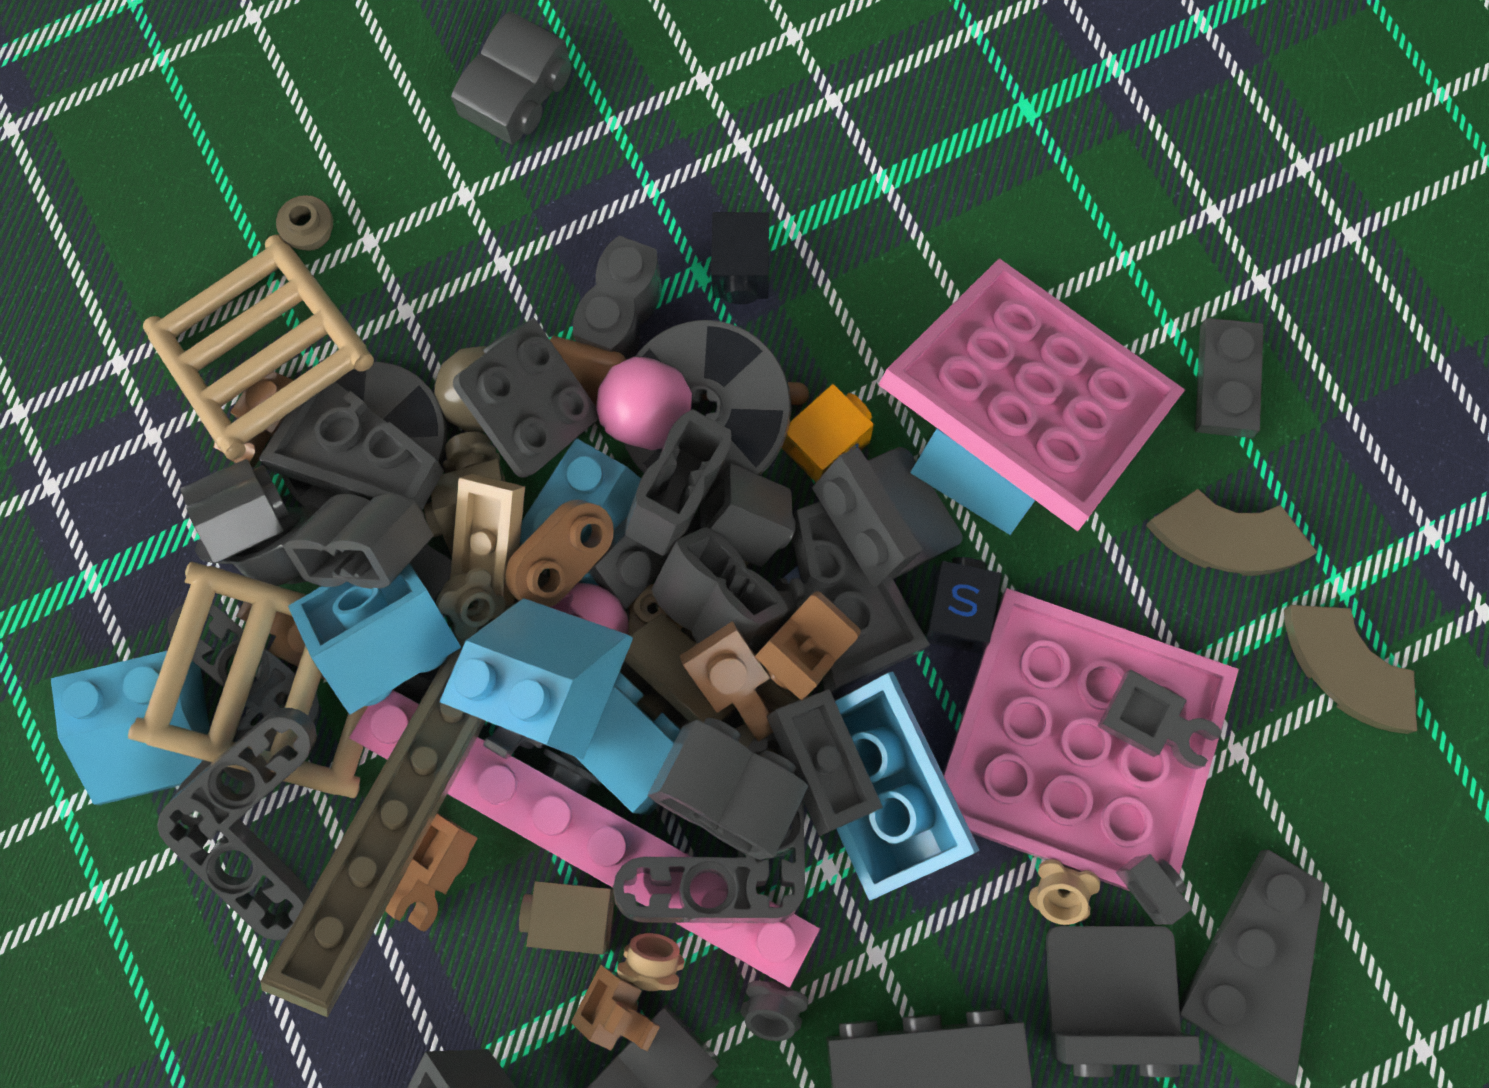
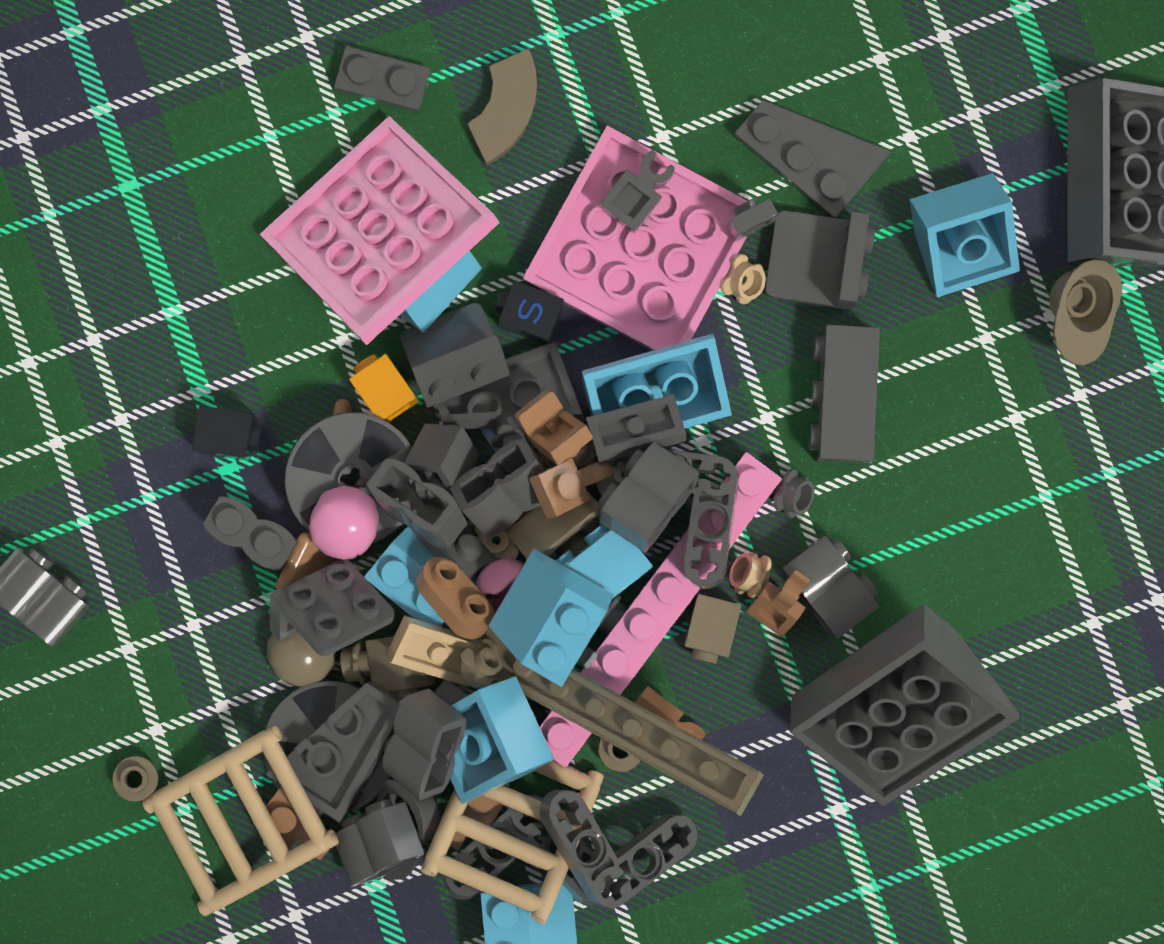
camera: 90 degrees left, 10 degrees up
dark tan tile [1284,605,1417,734] -> none

